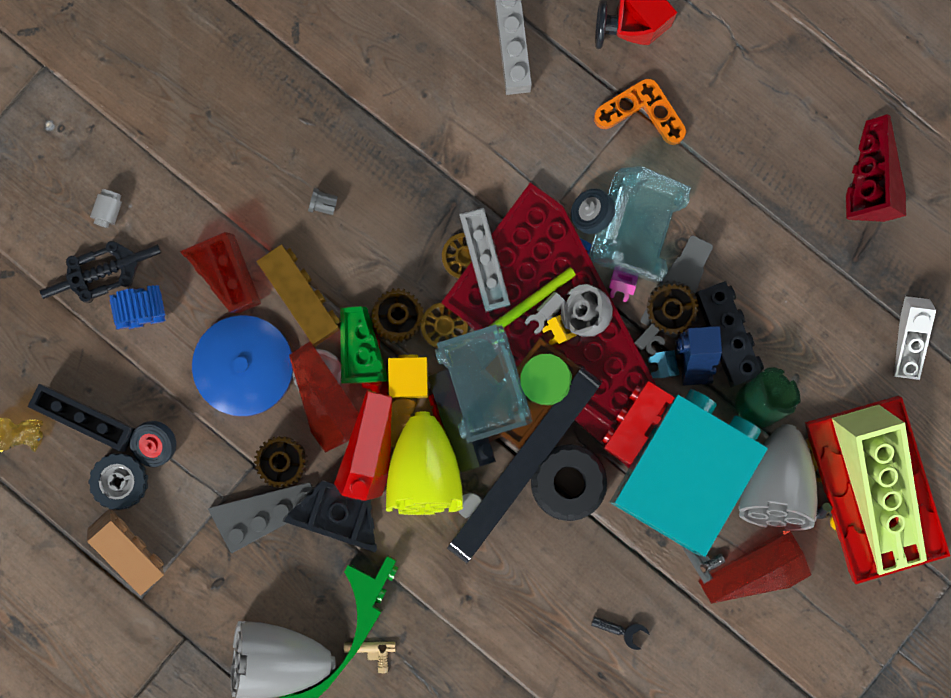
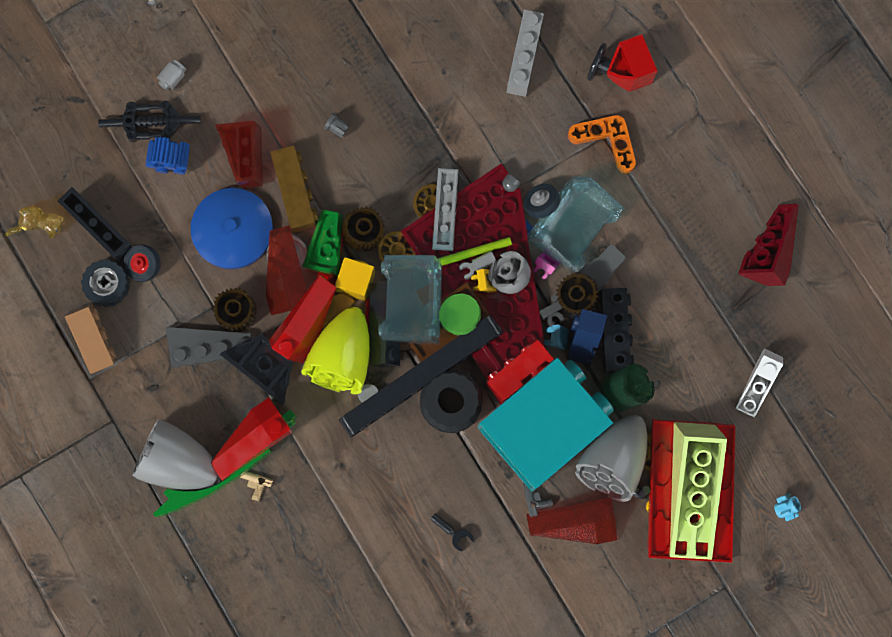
camera: 20 degrees right, 5 degrees down
none -> red wedge [211,398,293,481]
none -> dark grey hinge [502,174,520,192]

